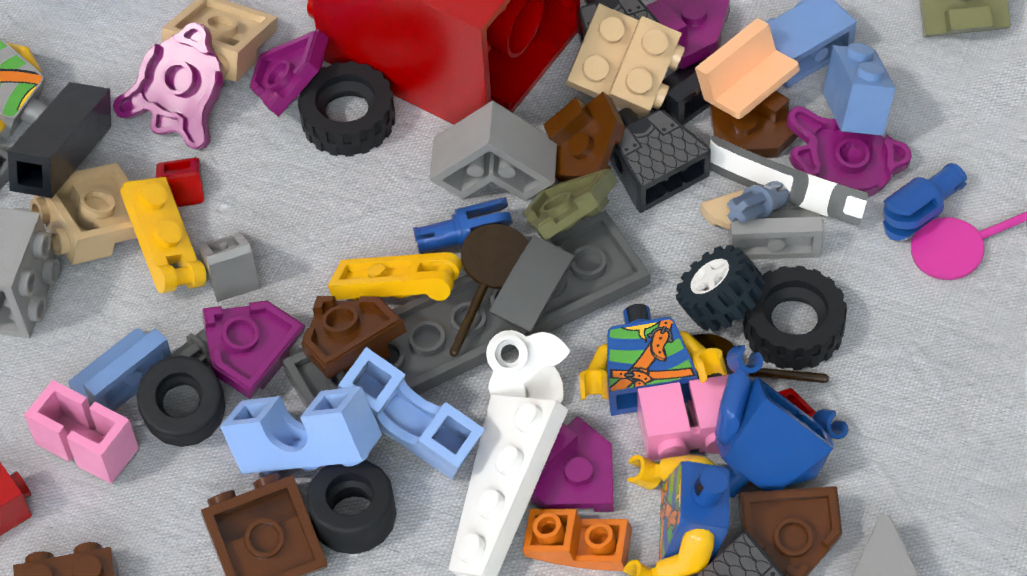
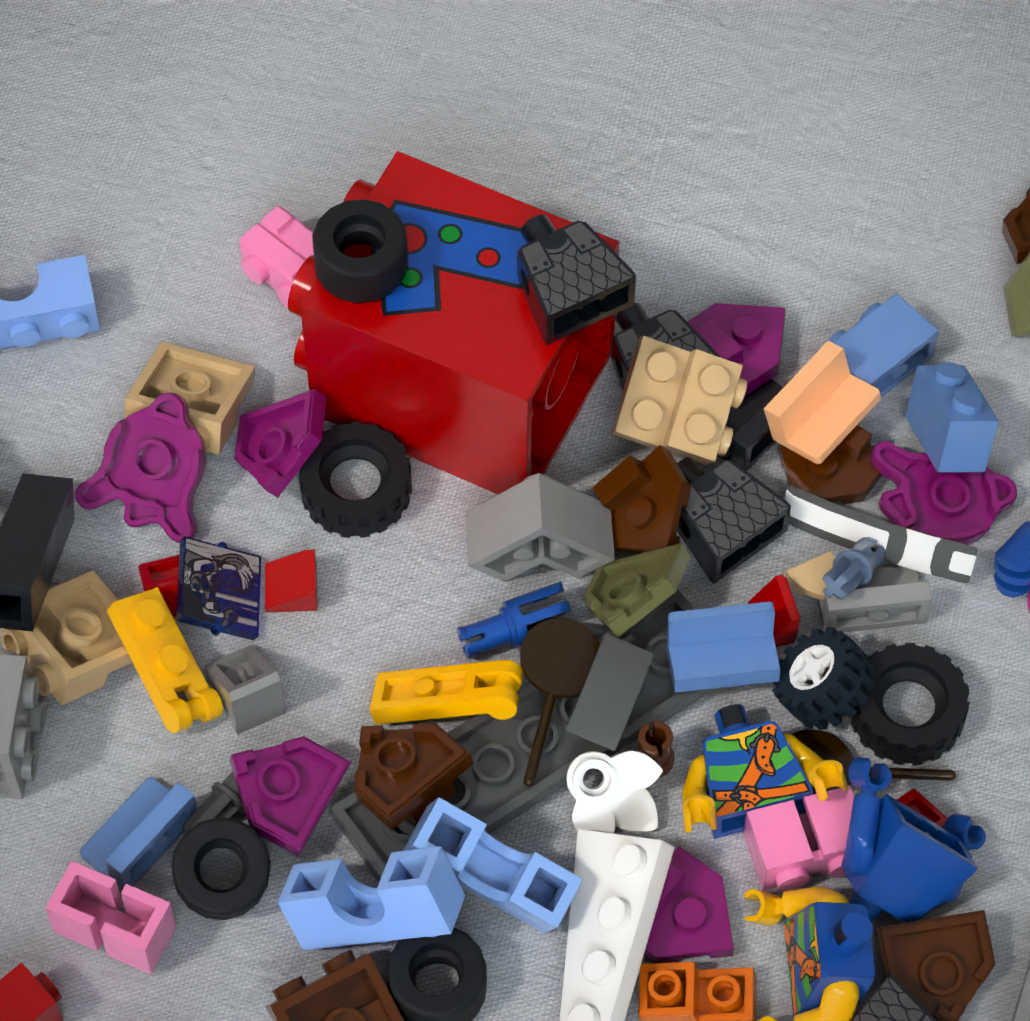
camera: 10 degrees left, 5 degrees up
none -> piece [176,536,261,641]
none -> red slope [265,549,317,613]
none -> reddish brown pin [634,721,675,778]
none -> medium blue panel [667,602,780,693]
none -> red slope [747,574,801,647]

